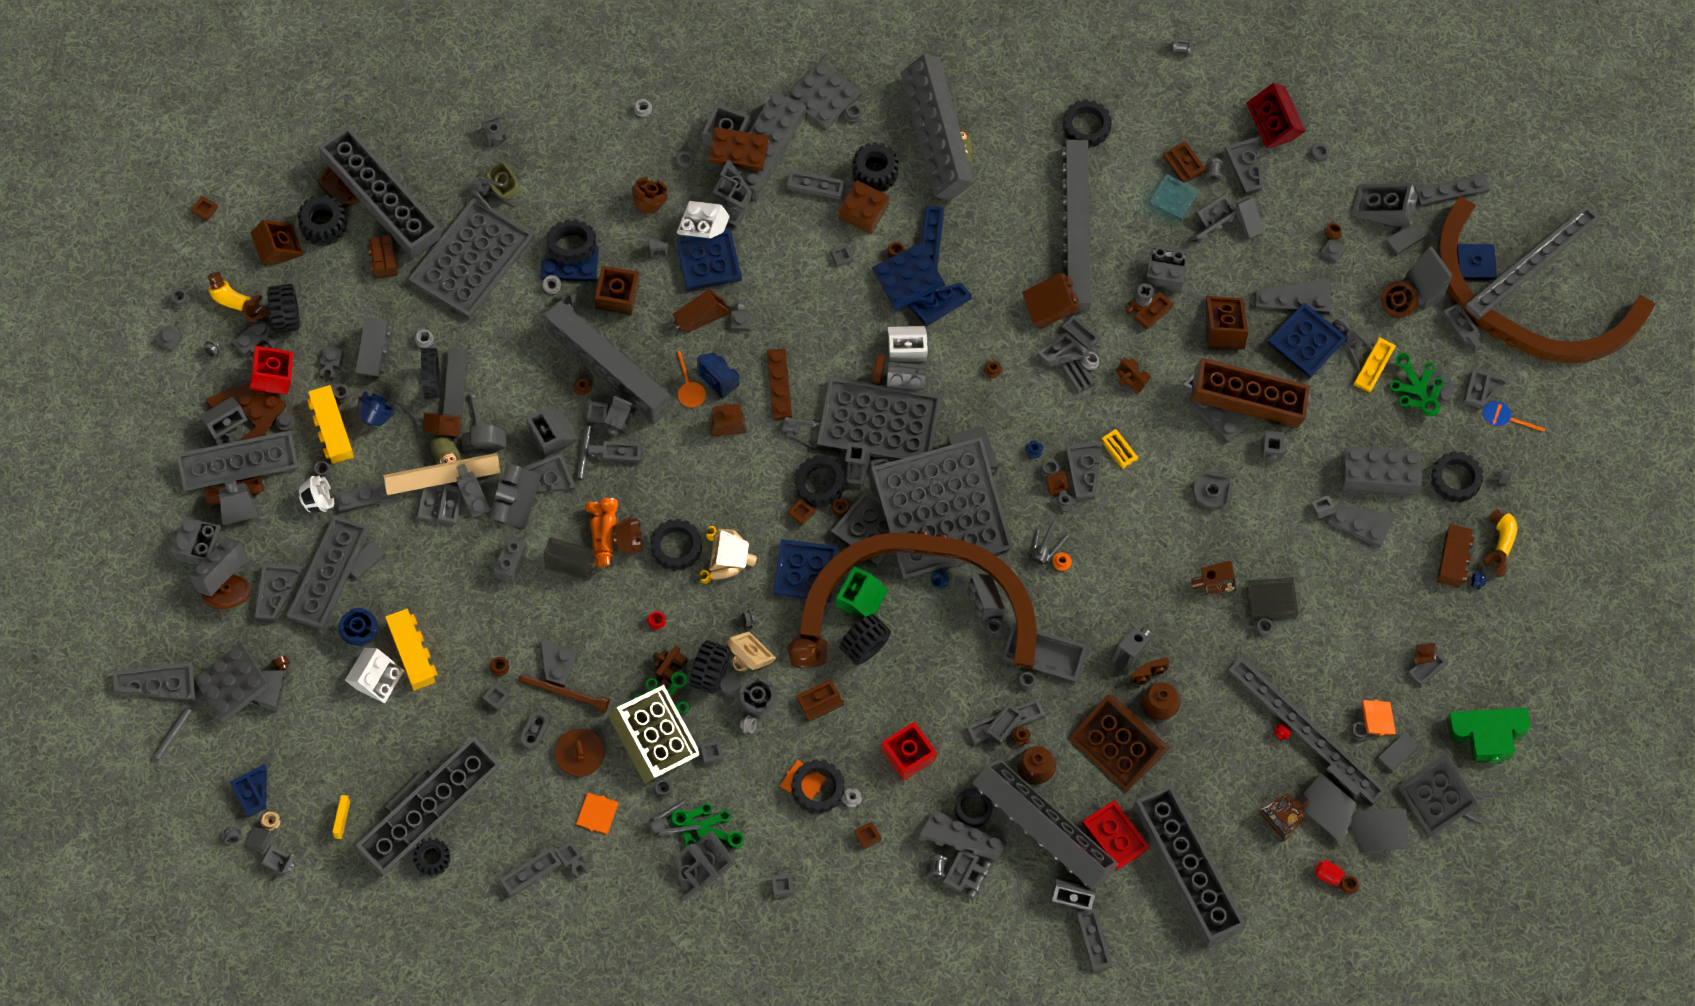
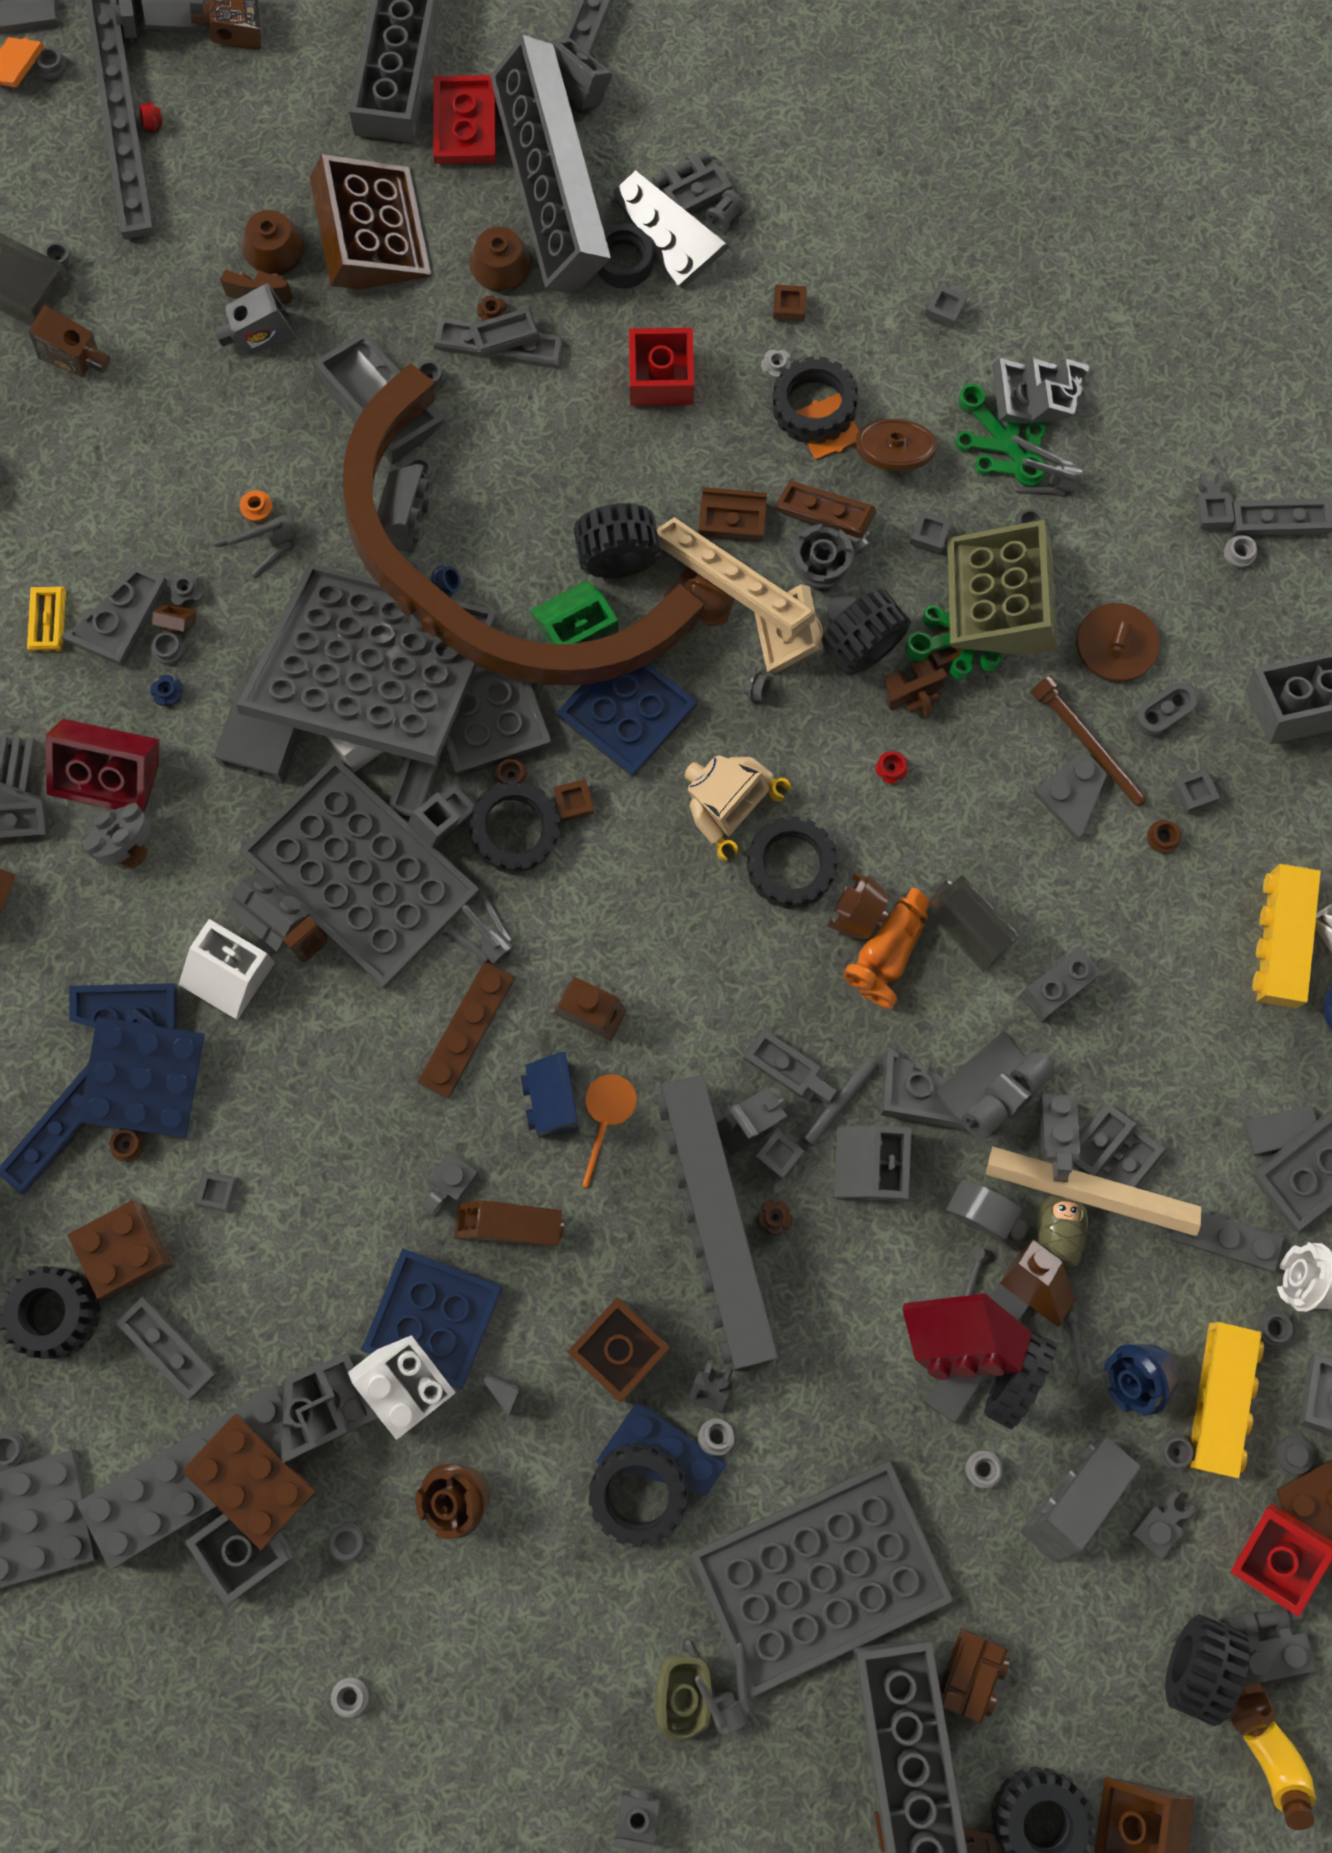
camera: 145 degrees left, 10 degrees up
orange piece [576,793,619,834] -> none
none -> dark red slope [46,719,159,813]
none -> dark grey plate [83,803,152,866]
none -> tan tile [657,517,815,637]
none -> reddish brown tile [775,480,877,539]
none -> reddish brown shield [856,419,937,471]
none -> dark red slope [902,1293,1032,1380]
none -> light grey plate [1224,536,1257,568]

